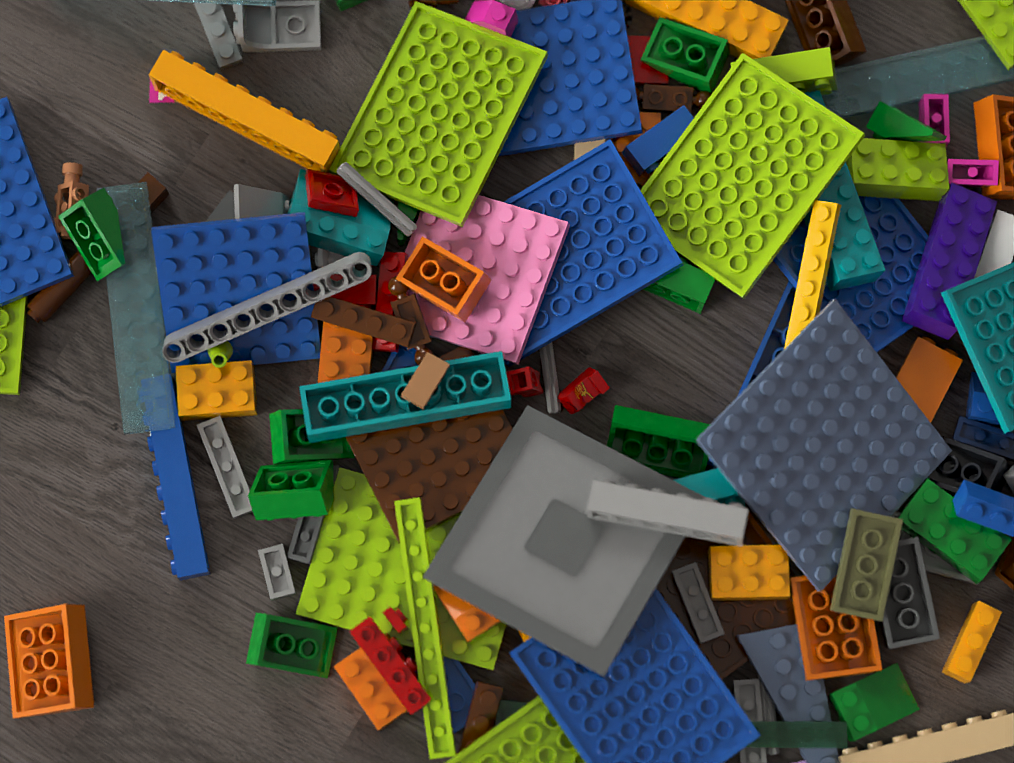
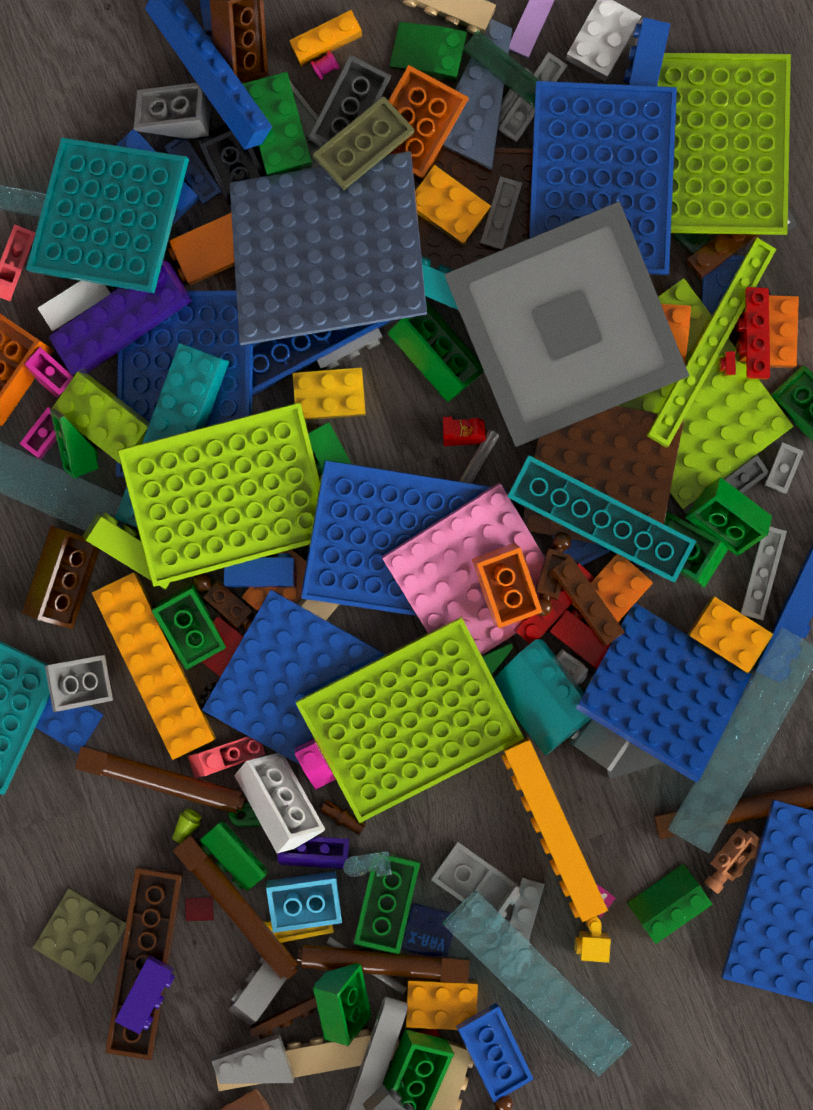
camera: 140 degrees left, 10 degrees up
green slope [58,188,125,281] -> none
light grey beam [162,252,372,363] -> none
lime cone [207,341,233,368] -> none
red tile [305,169,359,217] -> none
light grey axle [336,162,417,237] -> none
medium nougat tile [401,352,450,410] -> none
red leg [506,366,544,397] -> none
light grey brick [587,479,748,546] -> none
yellow plate [784,200,841,349] -> none
none -> yellow brick [293,368,366,420]
none -> dark pink bush [310,50,340,80]
none -> light grey plate [317,328,383,370]
none -> yellow brick [574,916,611,963]
none -> green slope [627,864,713,944]

